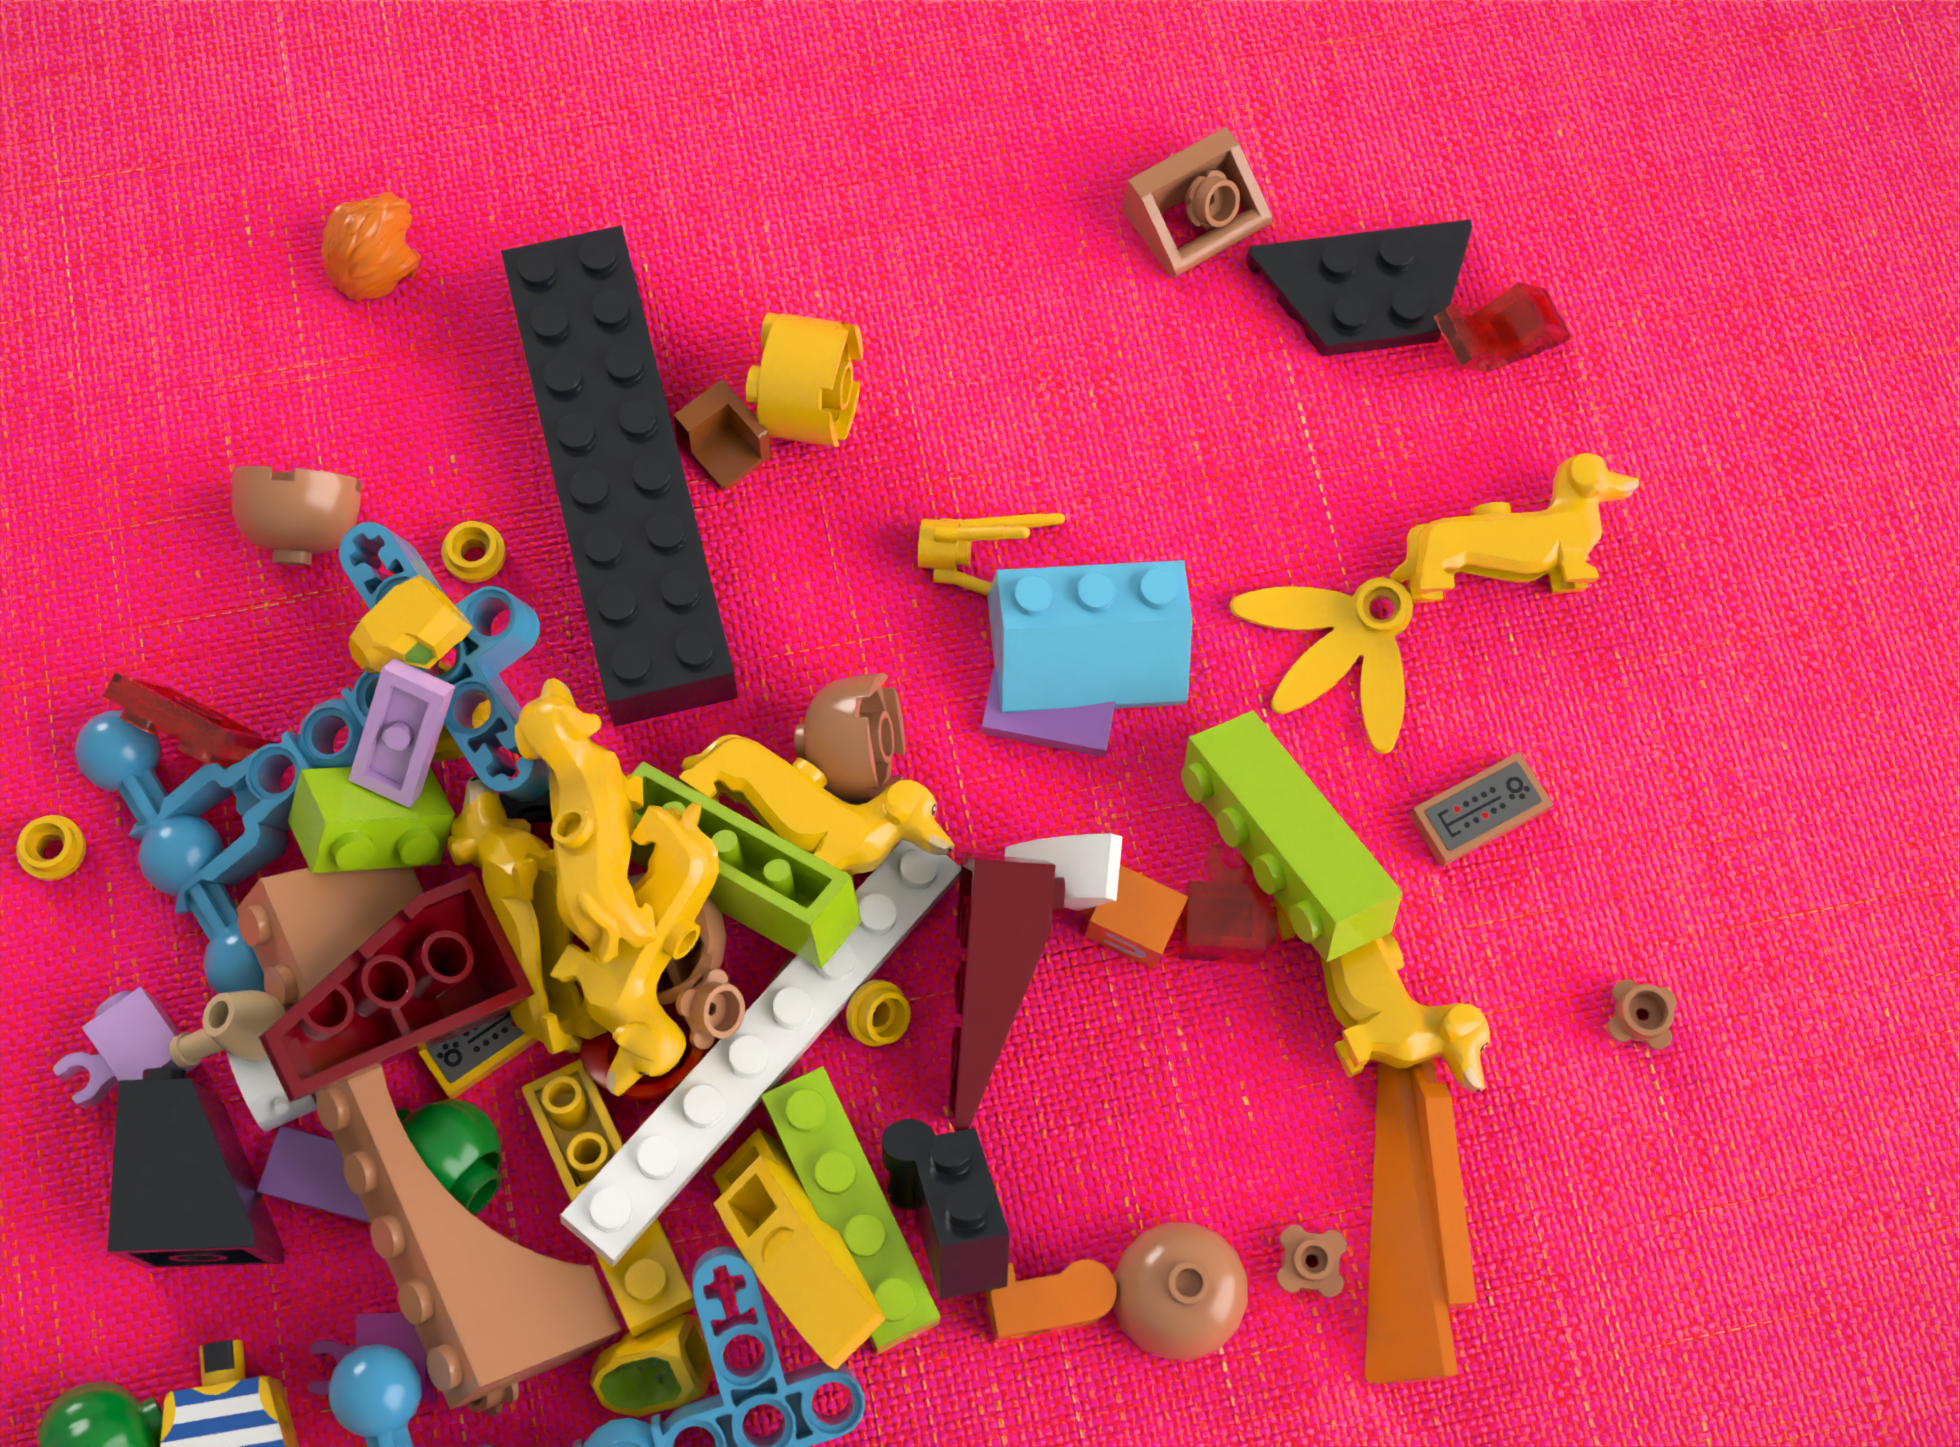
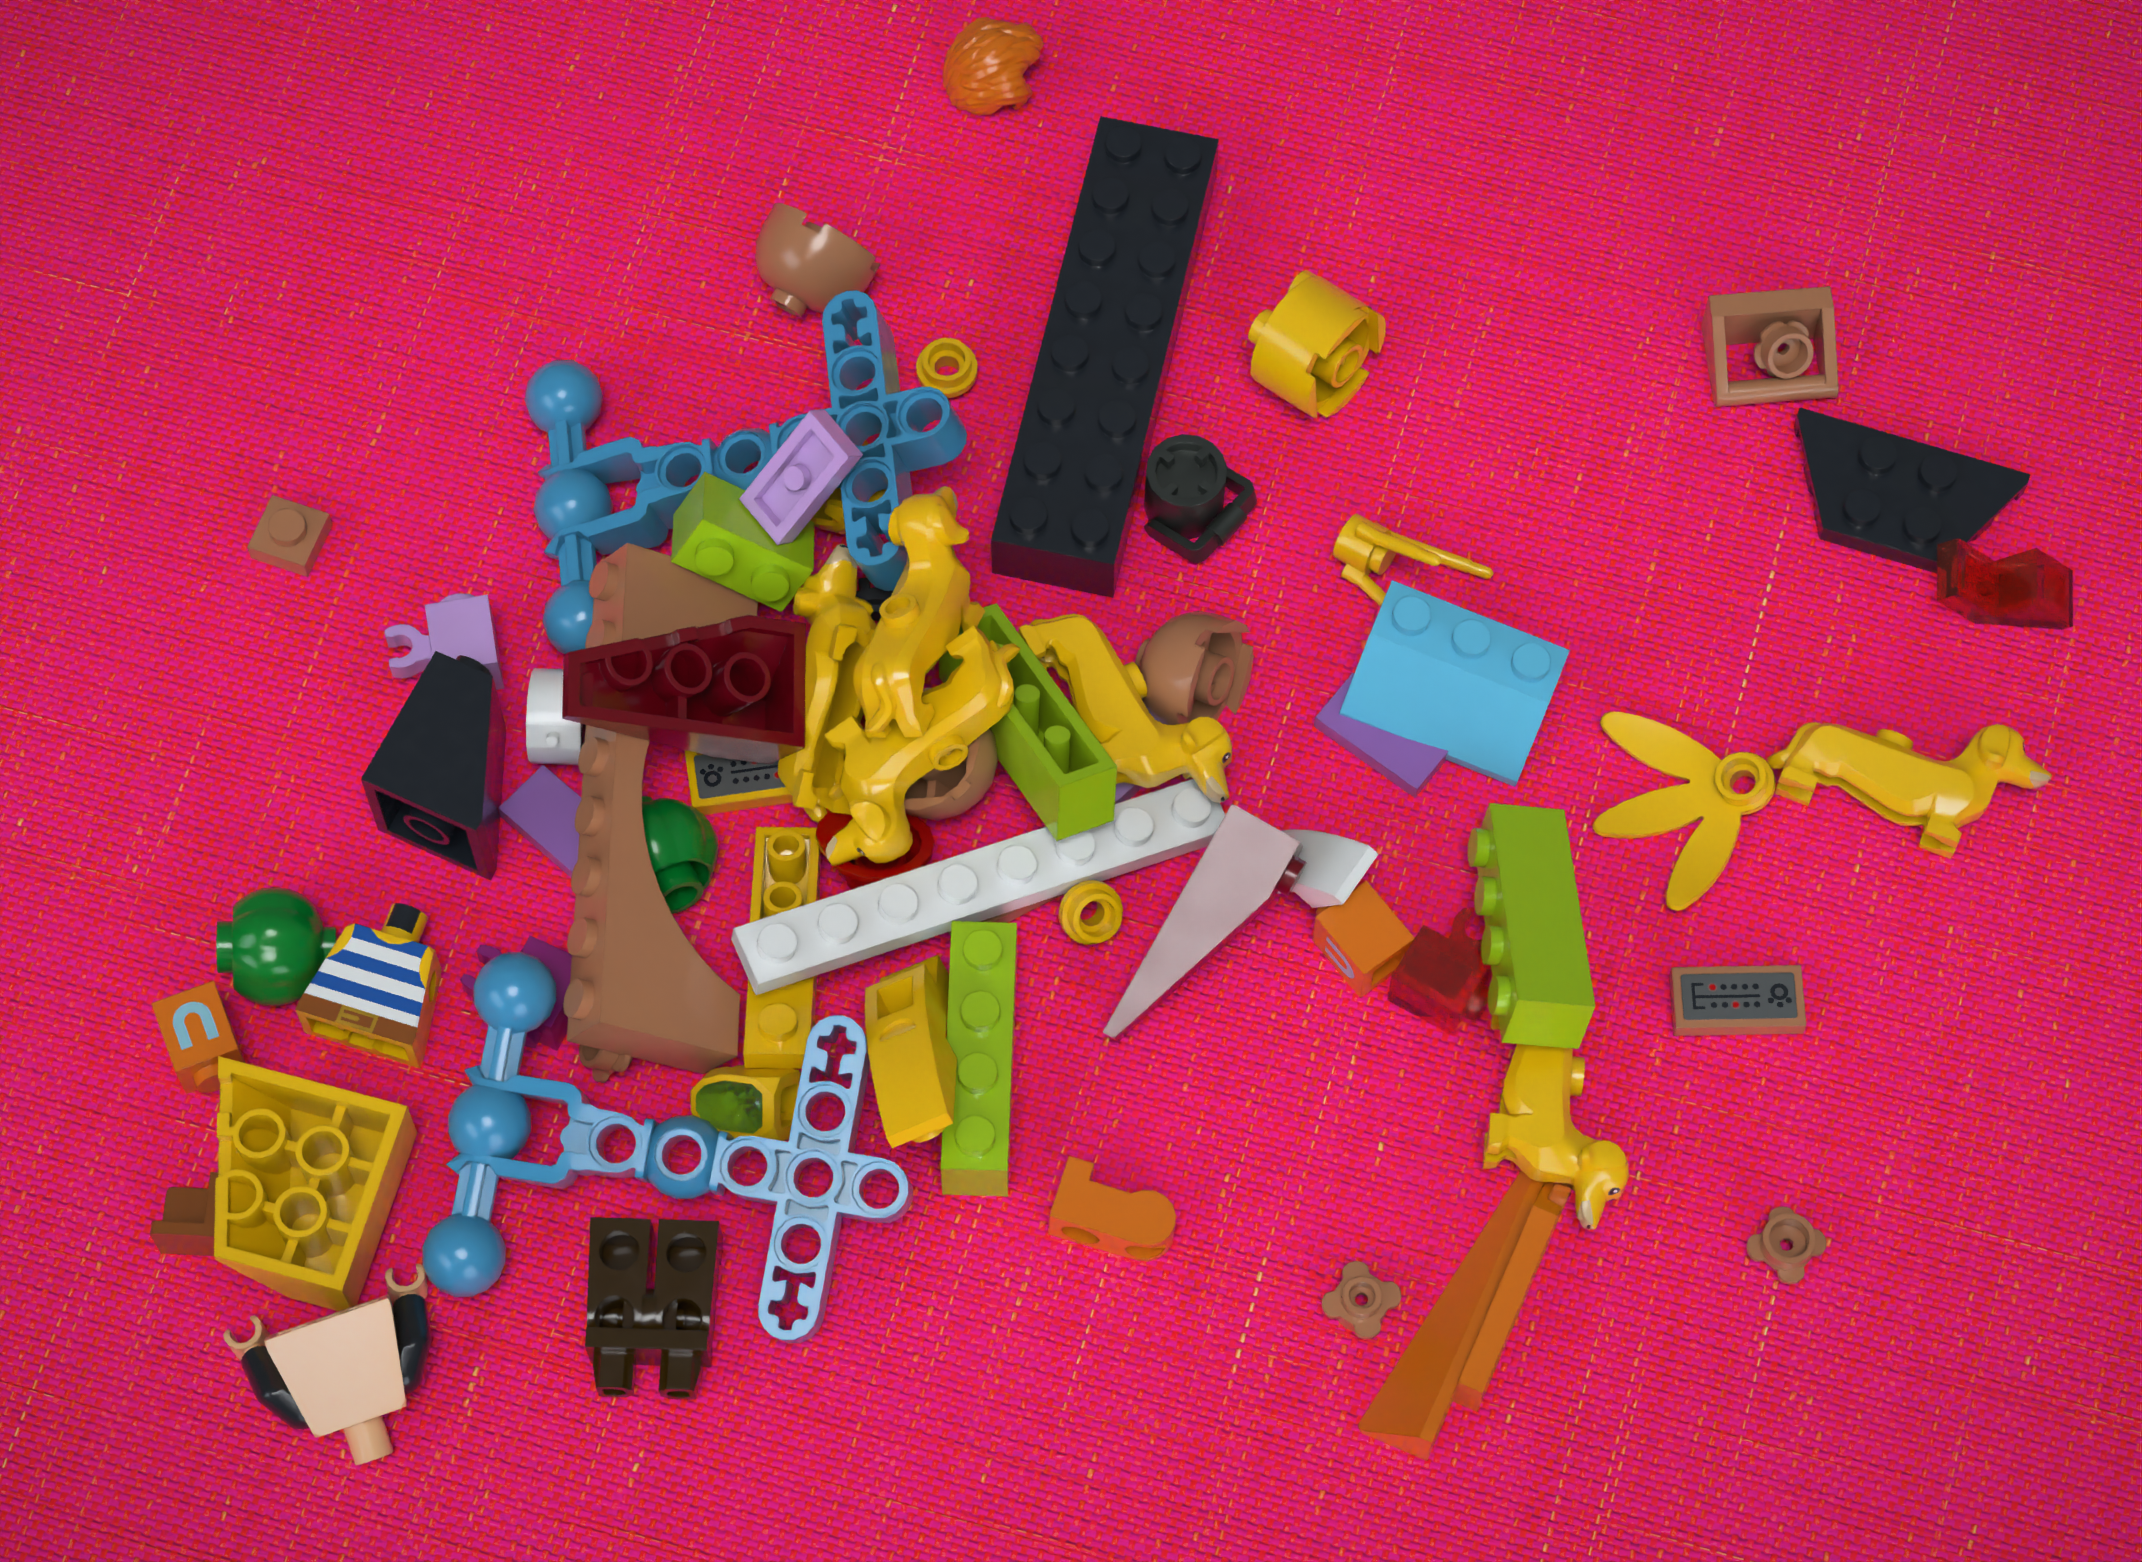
camera: 35 degrees right, 5 degrees down
yellow plate [16,815,86,881] -> none
clear red plate [103,672,277,766] -> none
tan bar [169,990,285,1068] -> none
yellow rock [349,575,473,674] -> none
dark orange panel [673,379,771,491] -> none
nougat plate [676,968,745,1049] -> none
black hinge [882,1119,1010,1300] -> none
nougat cylinder [1113,1222,1248,1361] -> none
none -> pearl dark grey piece [1144,434,1257,563]

